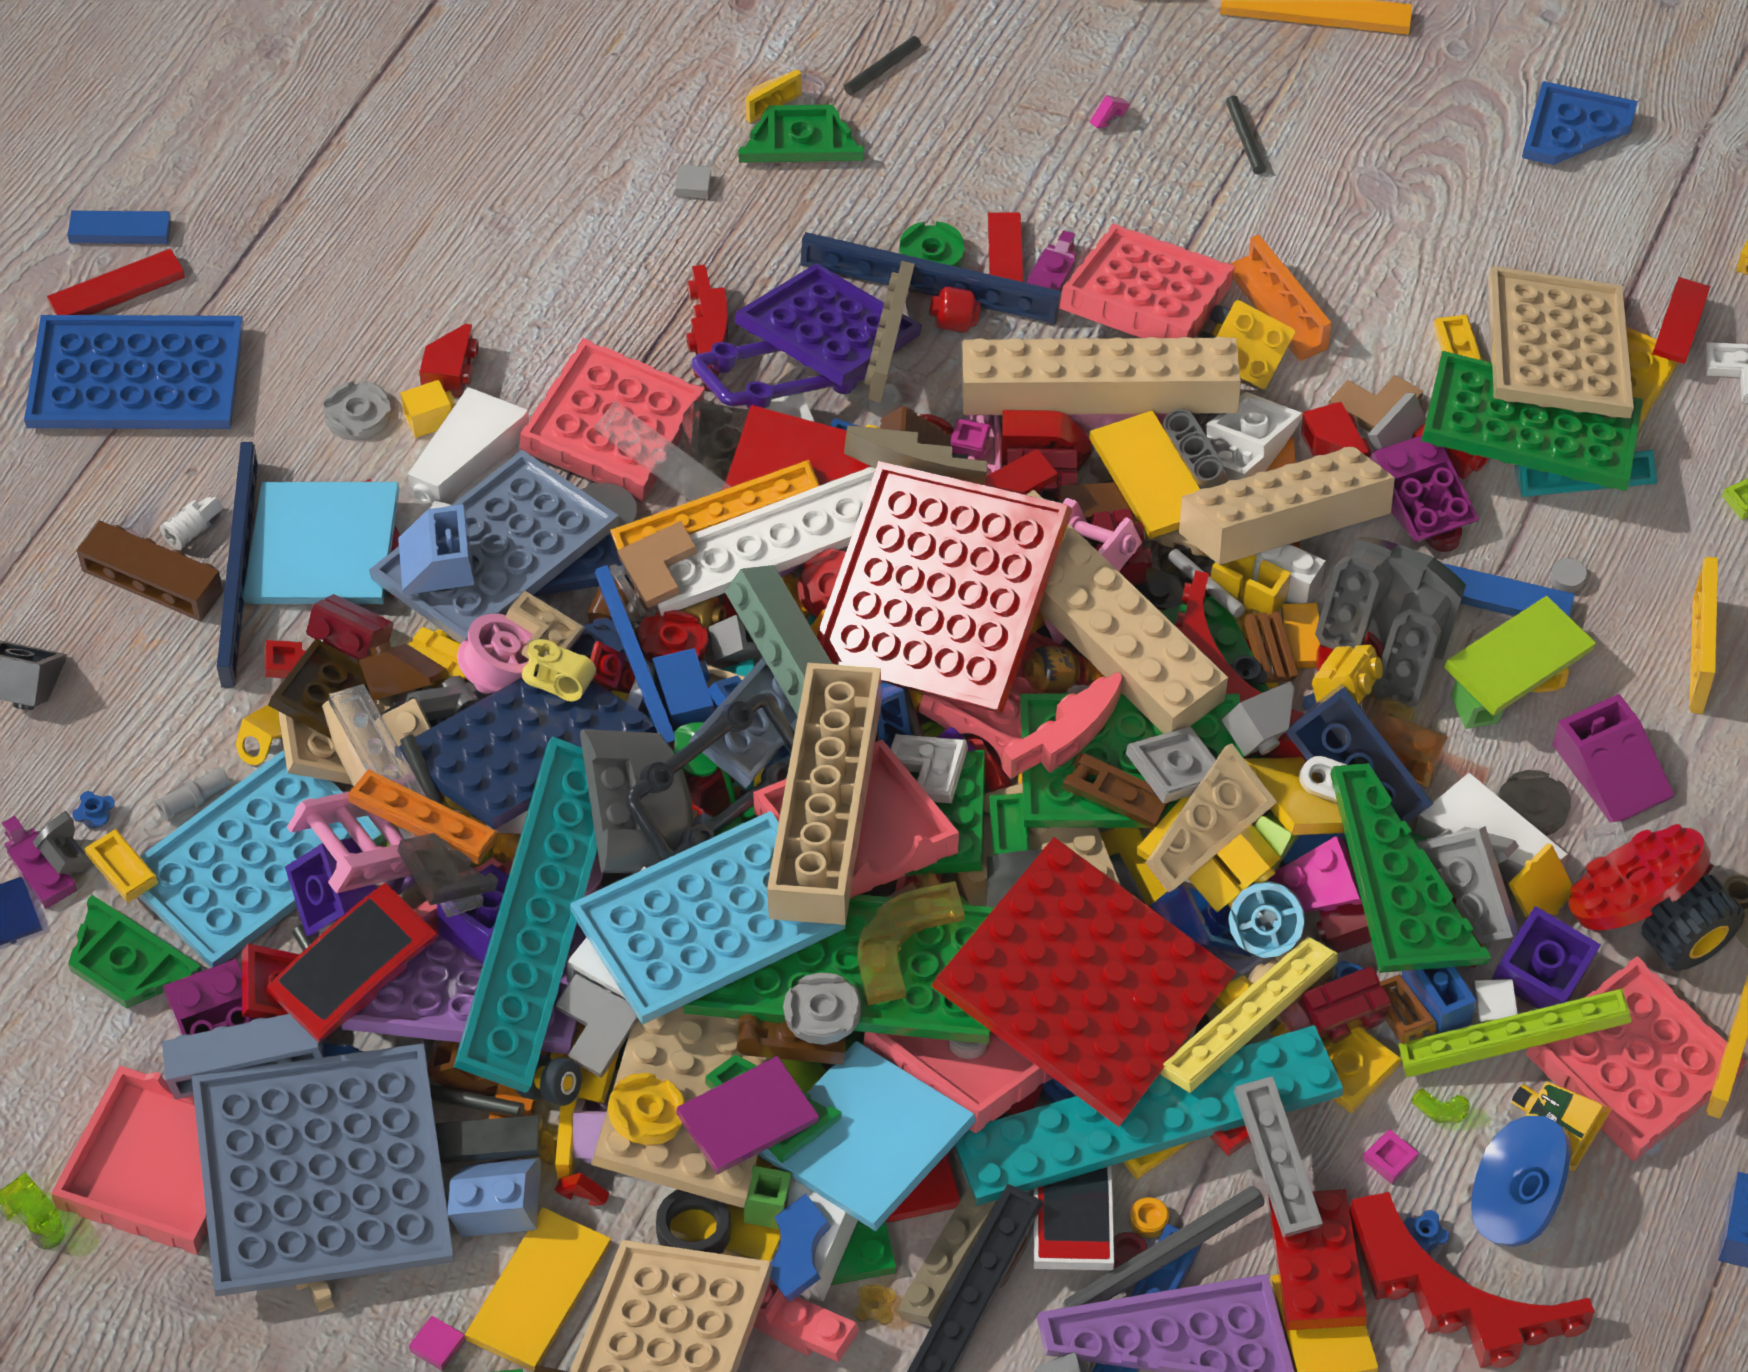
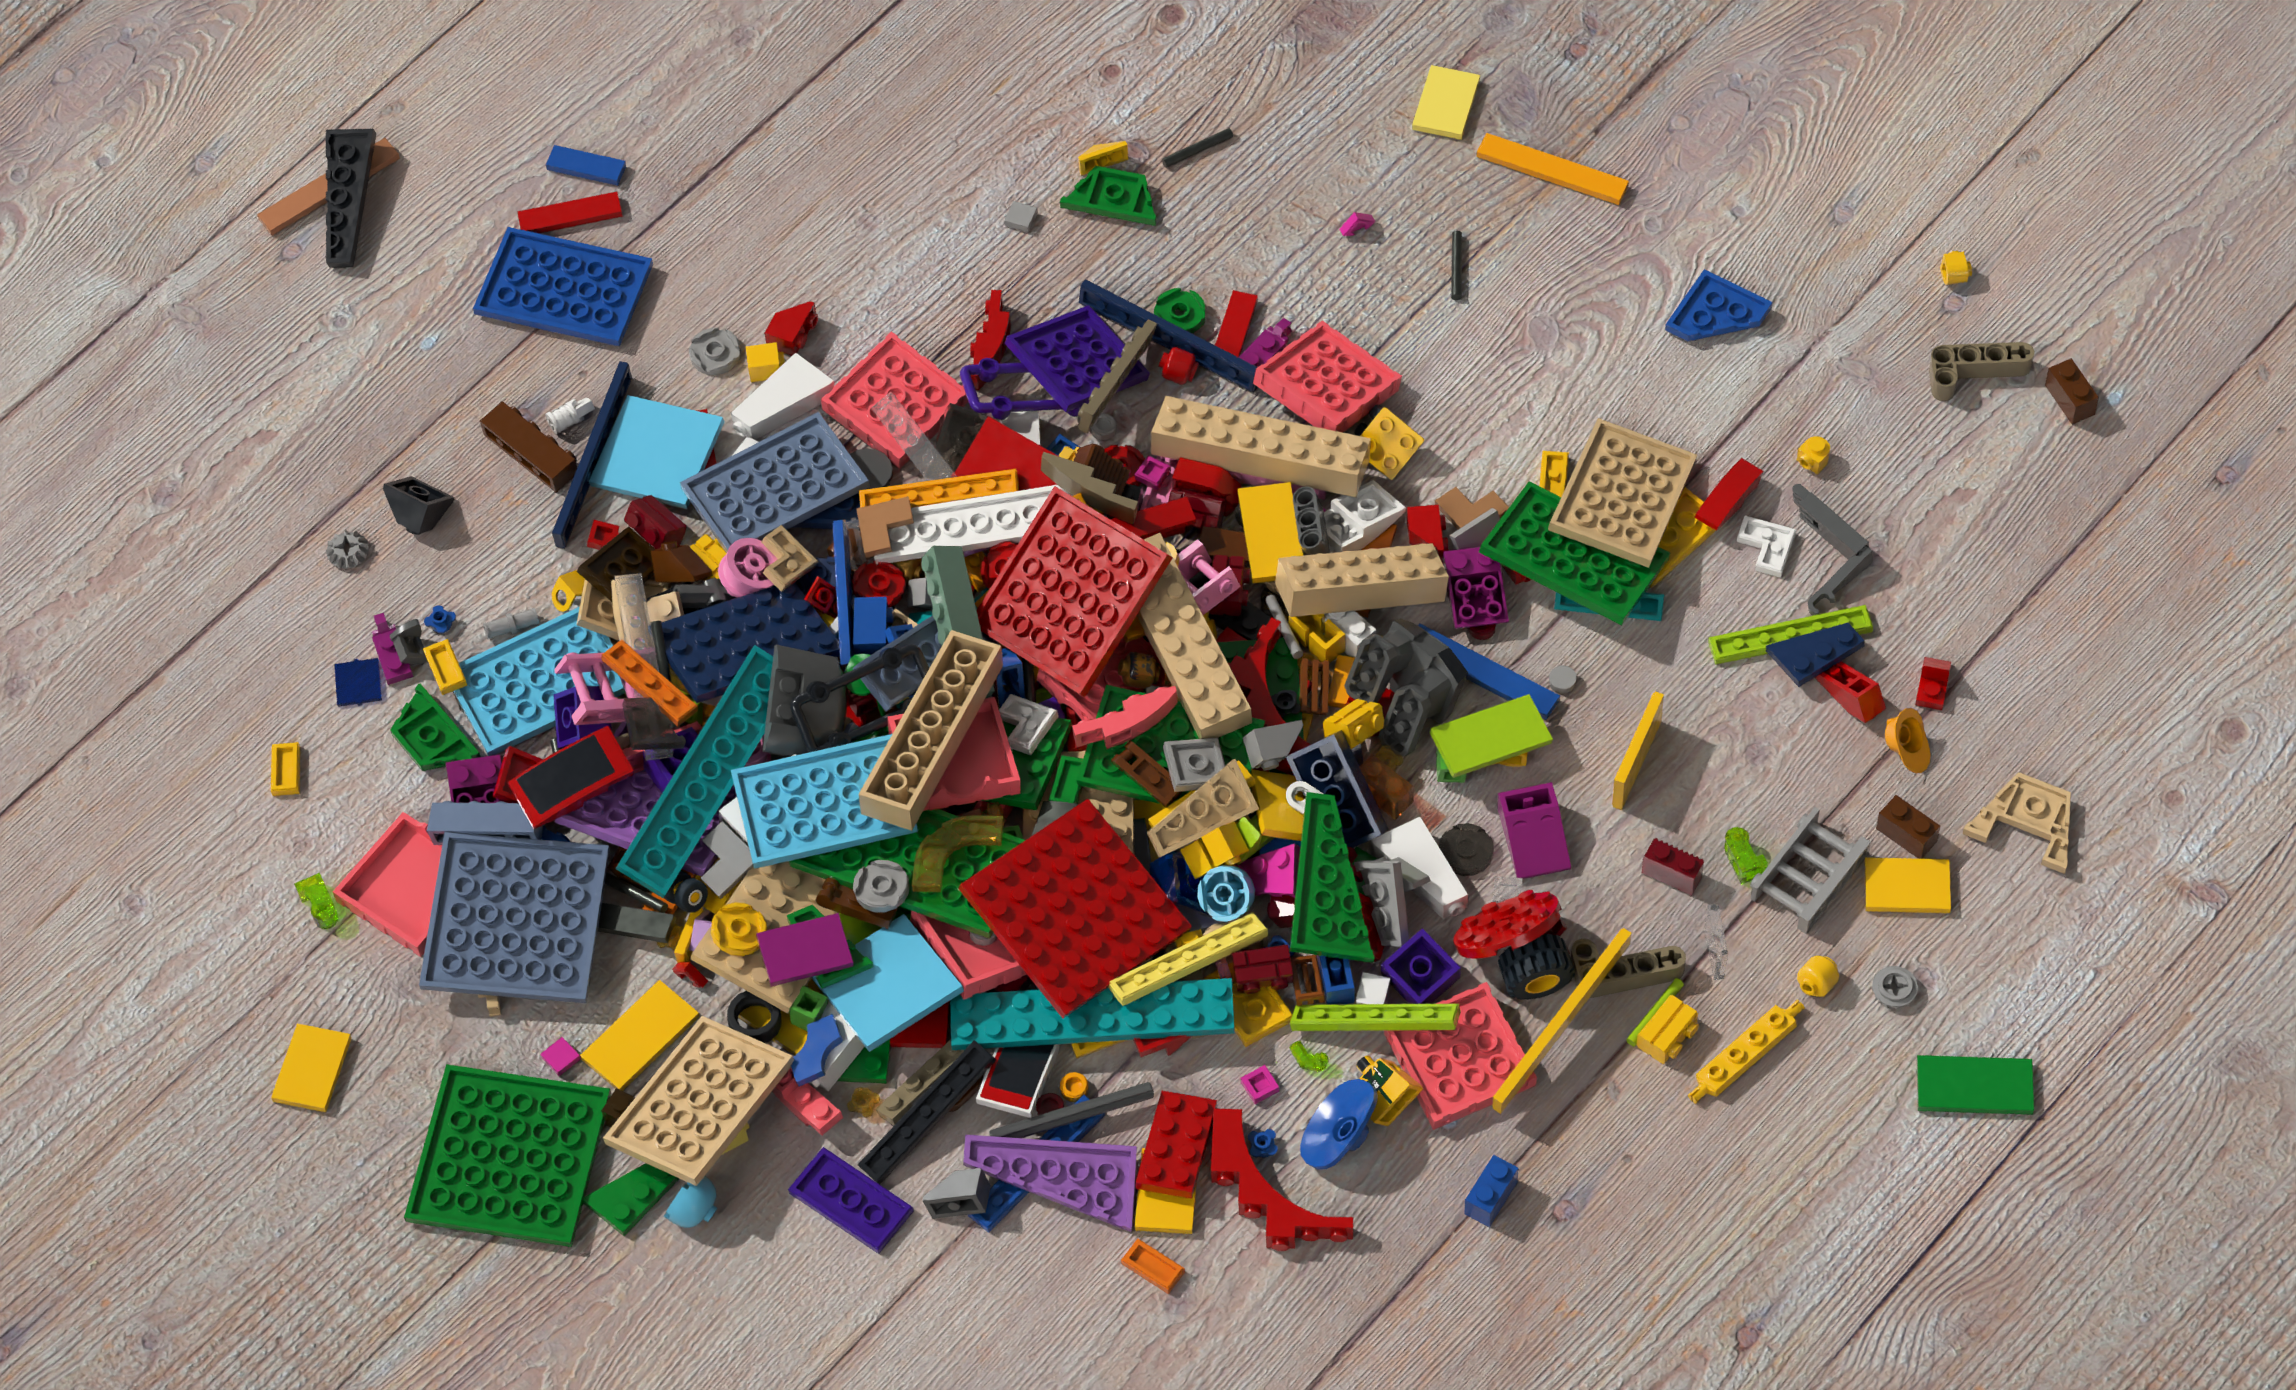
camera: 20 degrees right, 5 degrees up
medium blue slope [398,504,474,595] -> none
medium blue slope [447,1157,541,1237] -> none
light yellow piece [522,639,596,702] -> none
orange fence [1230,234,1332,361] -> none
light grey plate [1234,1076,1323,1238] -> none
yellow piece [1508,843,1572,919] -> none

